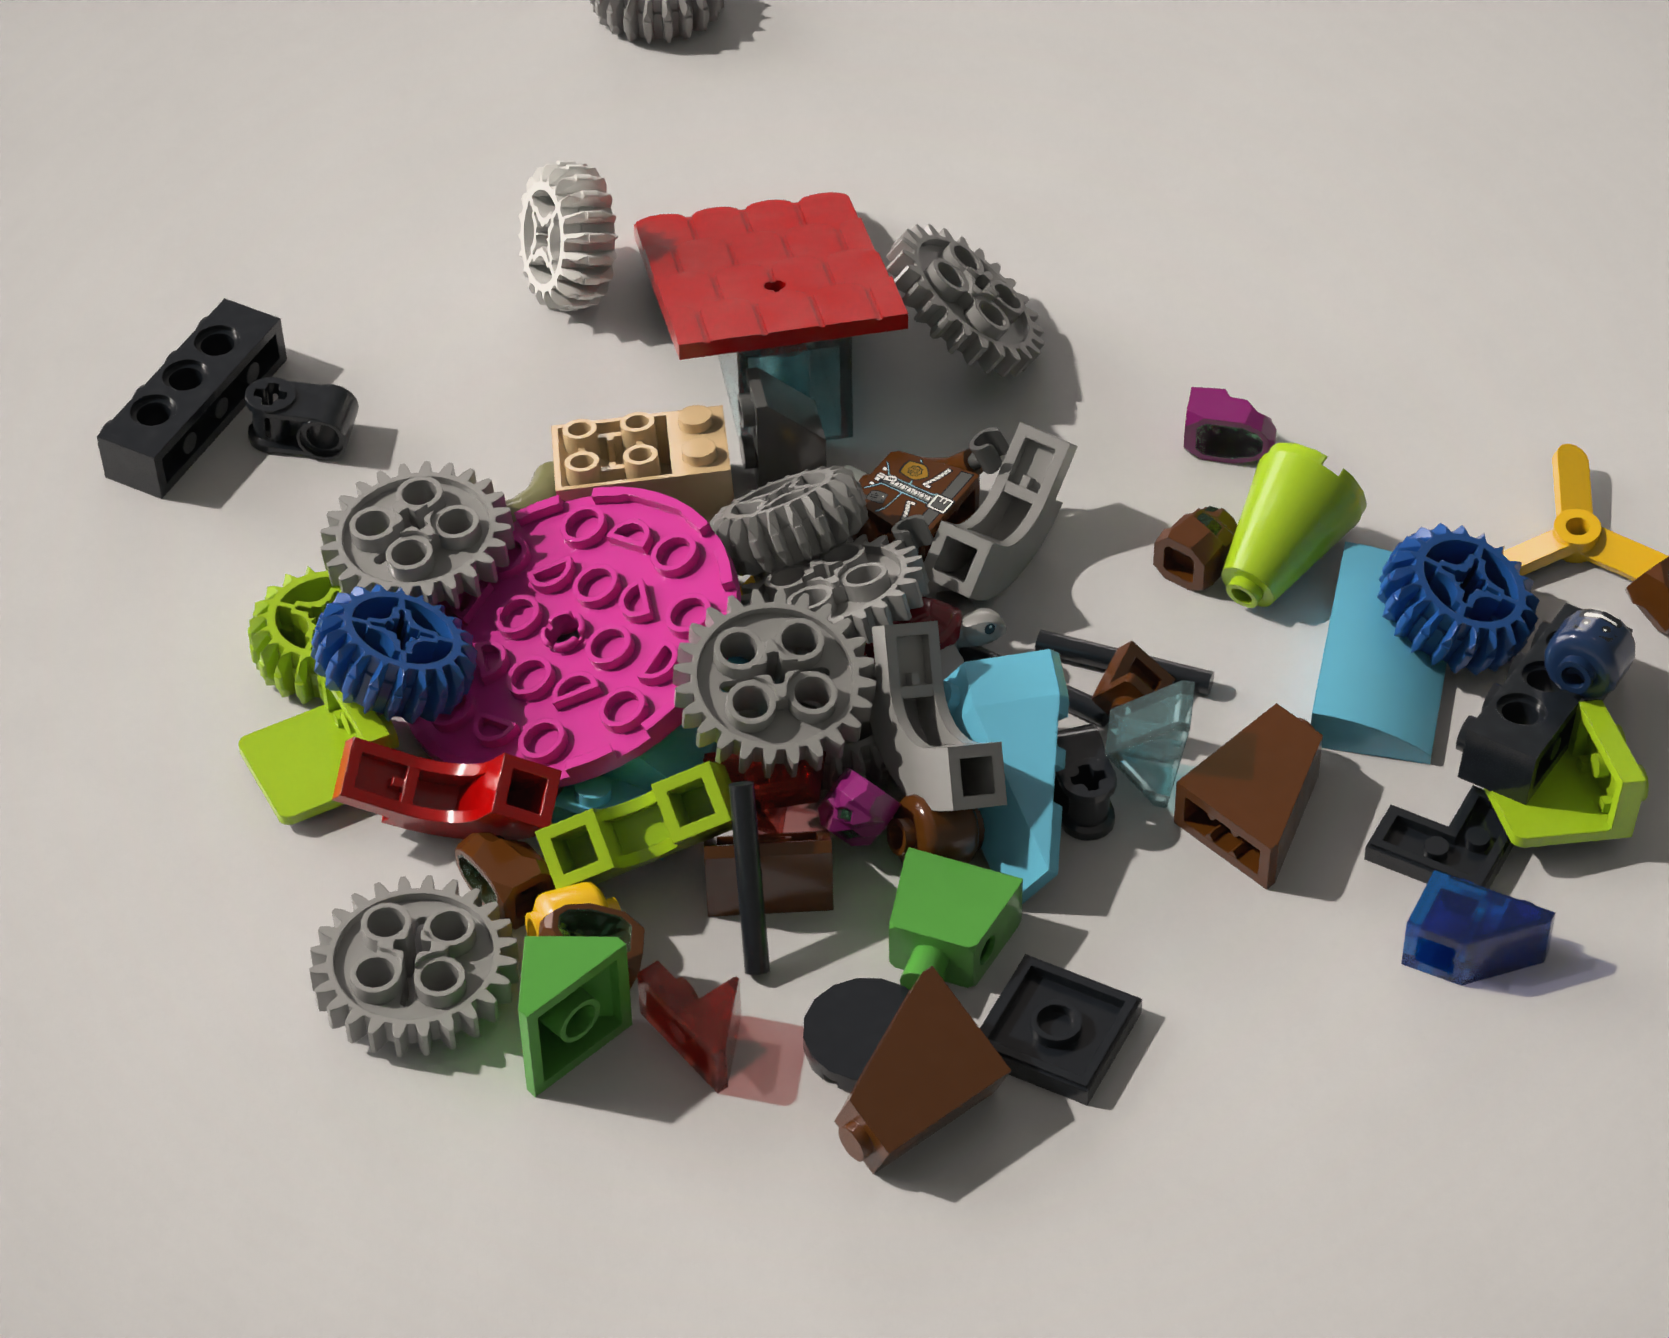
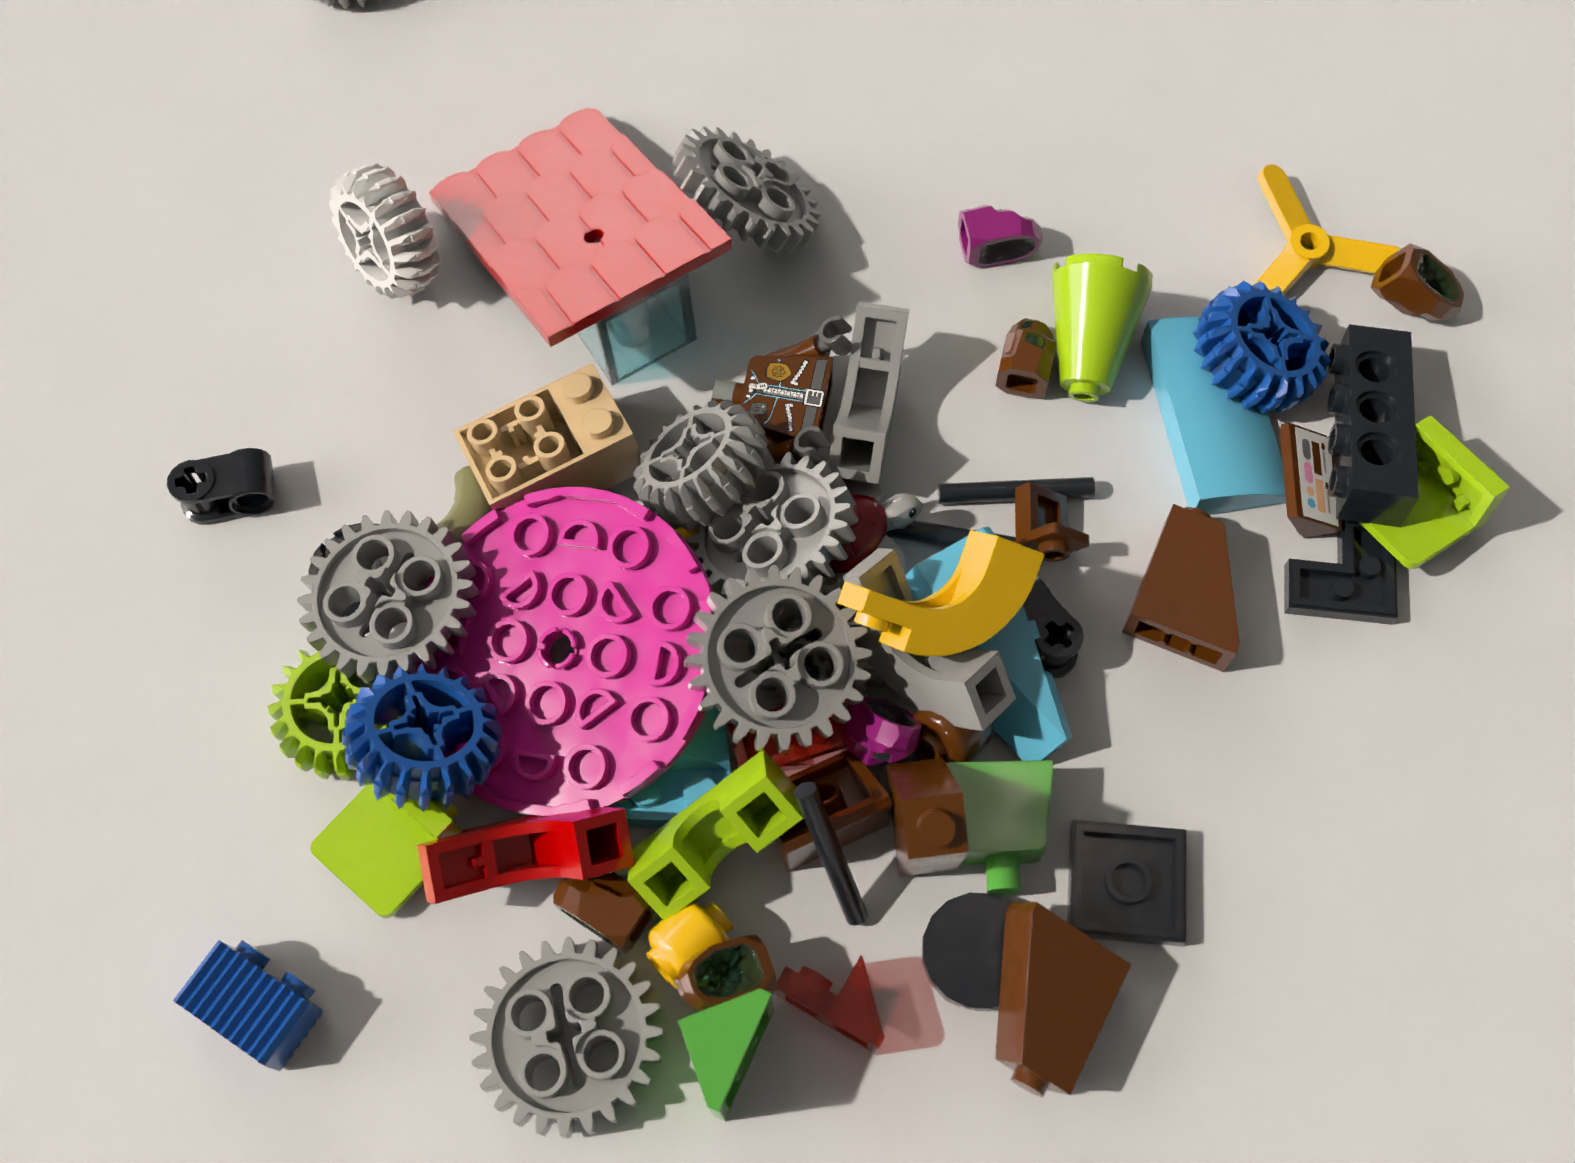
camera: 20 degrees left, 20 degrees up
black brick [97,298,287,499] -> none
dark grey slope [737,367,827,488] -> none
clear light blue slope [1105,680,1195,809] -> none
clear blue slope [1401,870,1556,986] -> none
dark blue head [1544,608,1635,700] -> none
none -> blue brick [173,940,323,1071]
none -> yellow arch [837,530,1045,656]
none -> reddish brown slope [886,758,969,877]
none -> slope [1279,423,1342,538]

